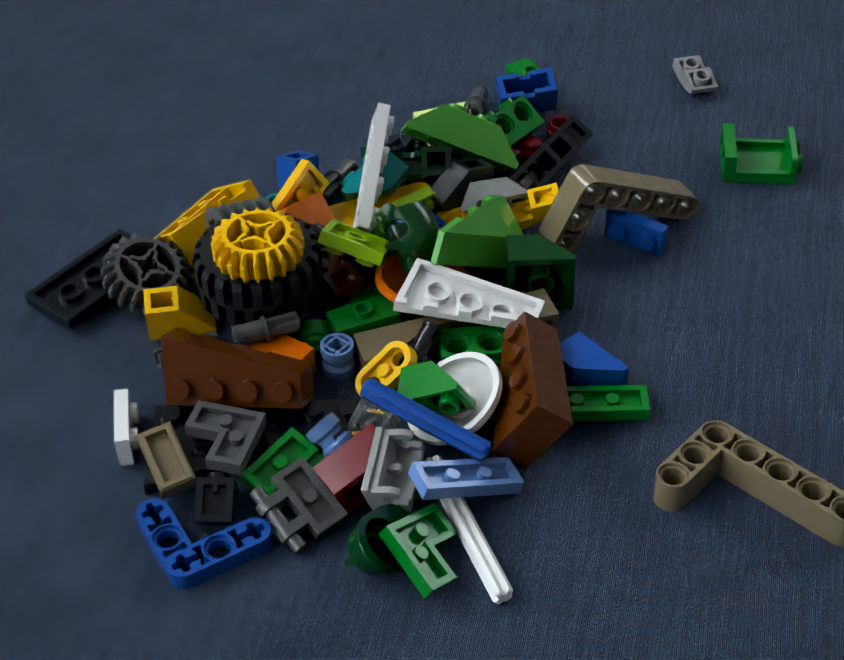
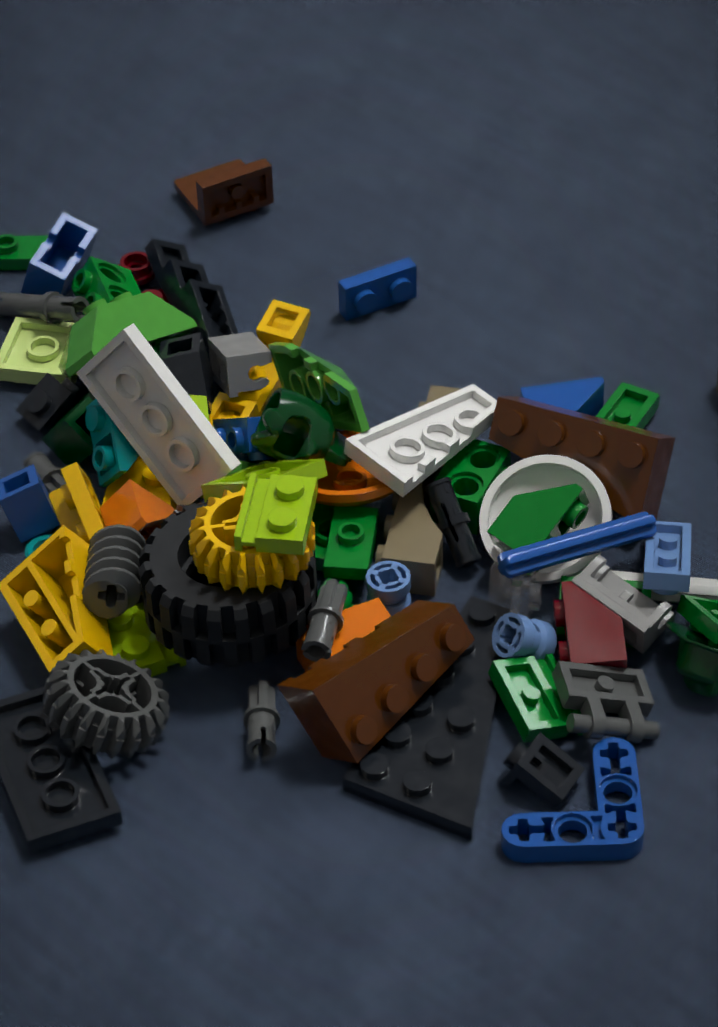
camera: 60 degrees left, 0 degrees up
white plate [114,388,140,466] -> none
dark tan tile [136,421,196,499] -> none
yellow slope [143,286,216,341] -> none
dark grey plate [185,400,267,476] -> none
yellow plate [355,341,417,396] -> none
dark green slope [505,234,576,309] -> none
dark tan beam [539,164,699,253] -> none
light grey slope [672,55,718,94] -> none
green panel [719,123,803,184] -> none
none -> reddish brown bracket [174,158,274,226]
none -> lime plate [234,473,318,555]

